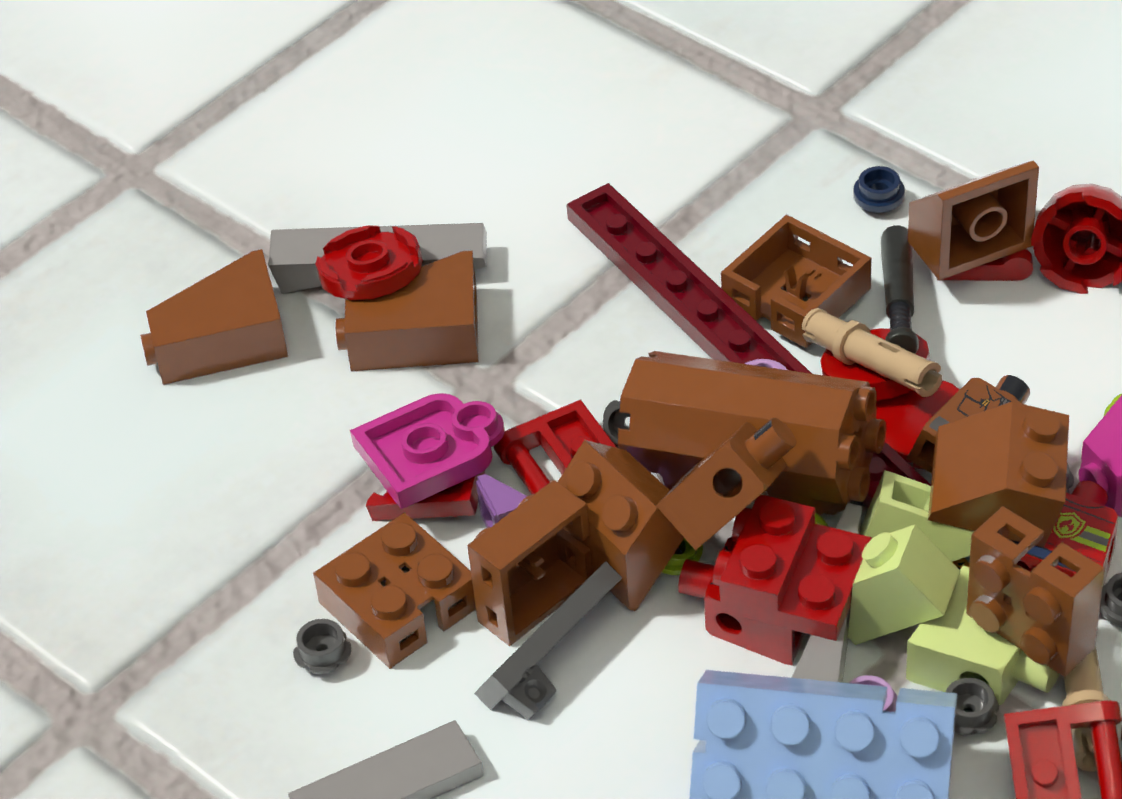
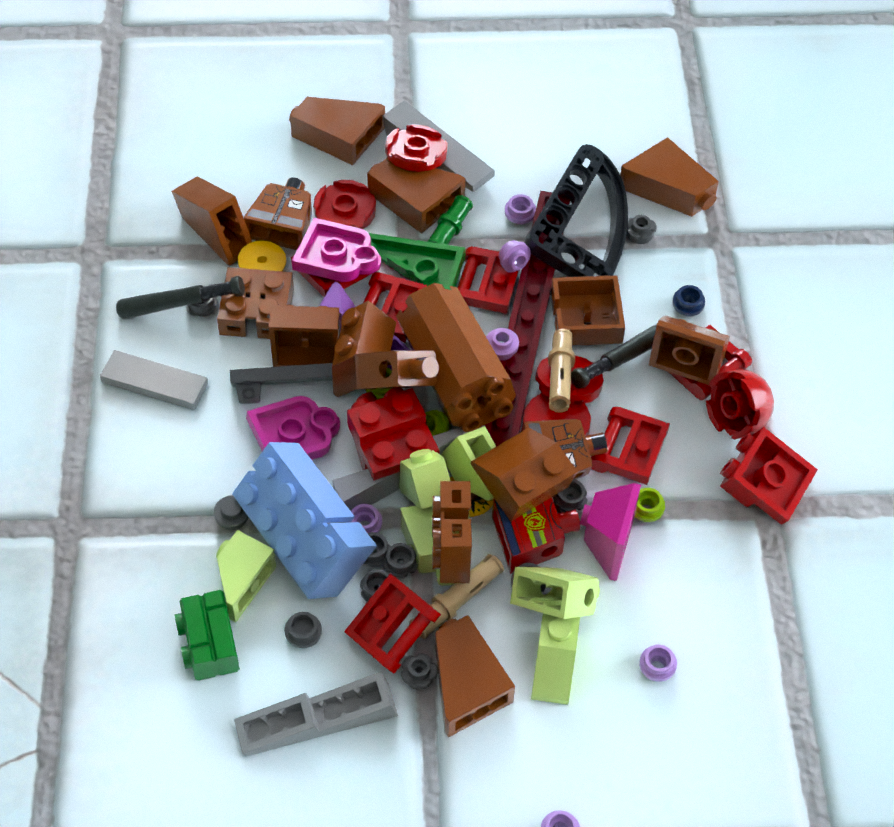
camera: 40 degrees right, 10 degrees up
none -> pearl dark grey piece [116,276,245,319]
none -> dark orange slope [171,176,252,266]
none -> yellow piece [238,241,286,271]
none -> dark orange torso [244,177,312,250]
none -> dark pink plate [246,396,340,460]
none -> red tile [313,180,376,229]
none -> dark grey plate [360,569,389,602]
none -> green wing [369,233,466,290]
none -> green pin [427,195,473,245]
none -> red plate [457,246,520,314]
none -> lavender plate [499,240,531,272]
none -> lavender plate [505,194,536,224]
none -> black beam [524,144,628,277]
none -> red plate [591,407,670,485]
none -> dark orange slope [620,137,719,217]
none -> dark grey plate [627,215,657,244]

